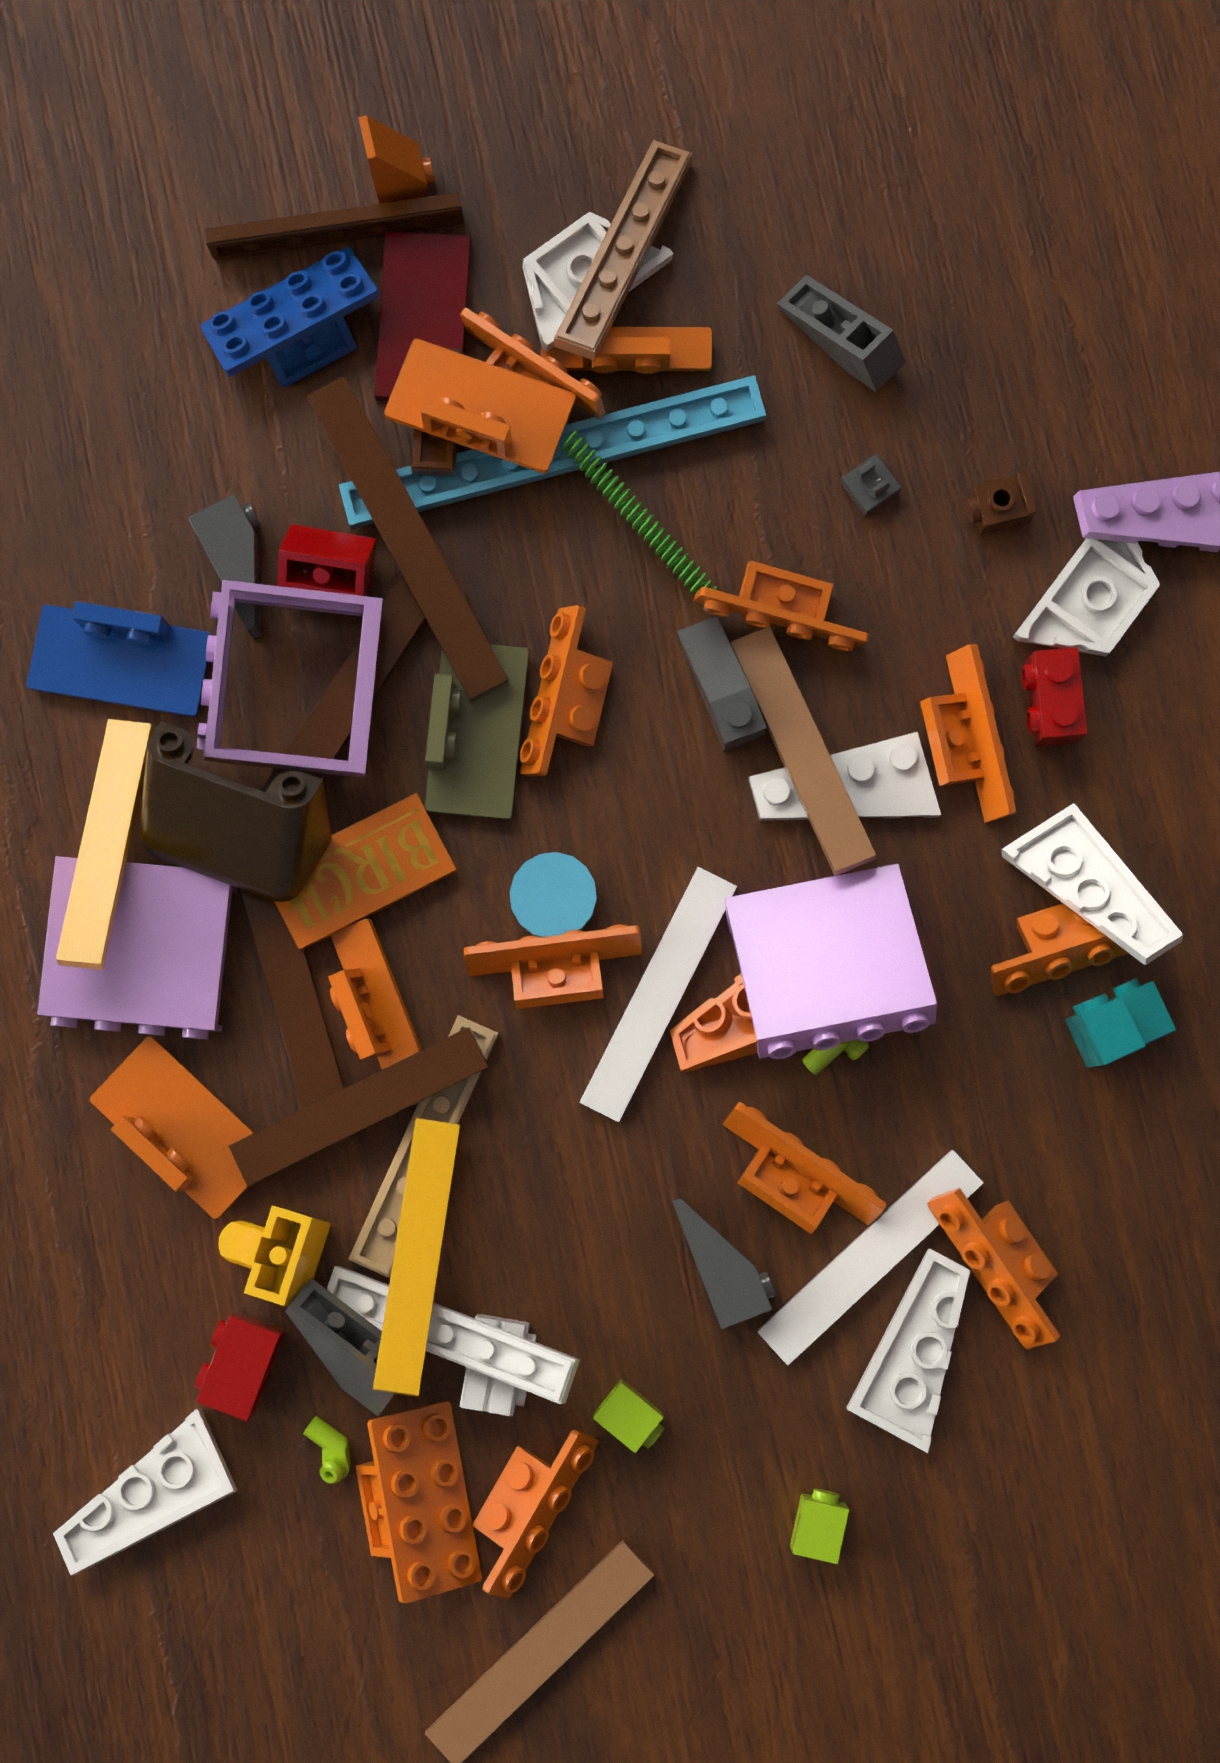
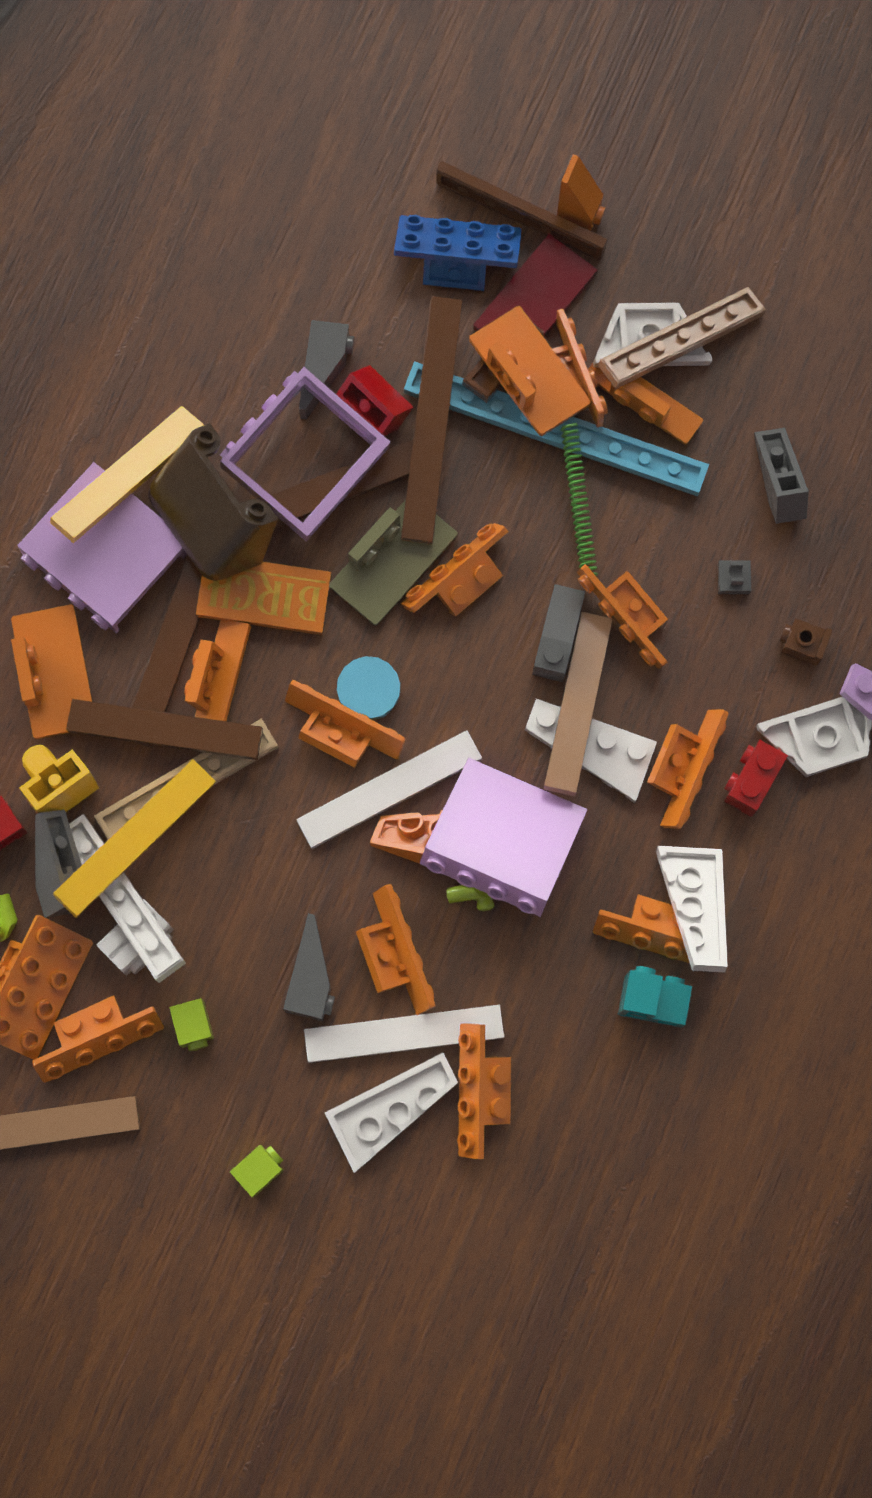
camera: 30 degrees right, 5 degrees down
blue bracket [26,601,212,717] -> none

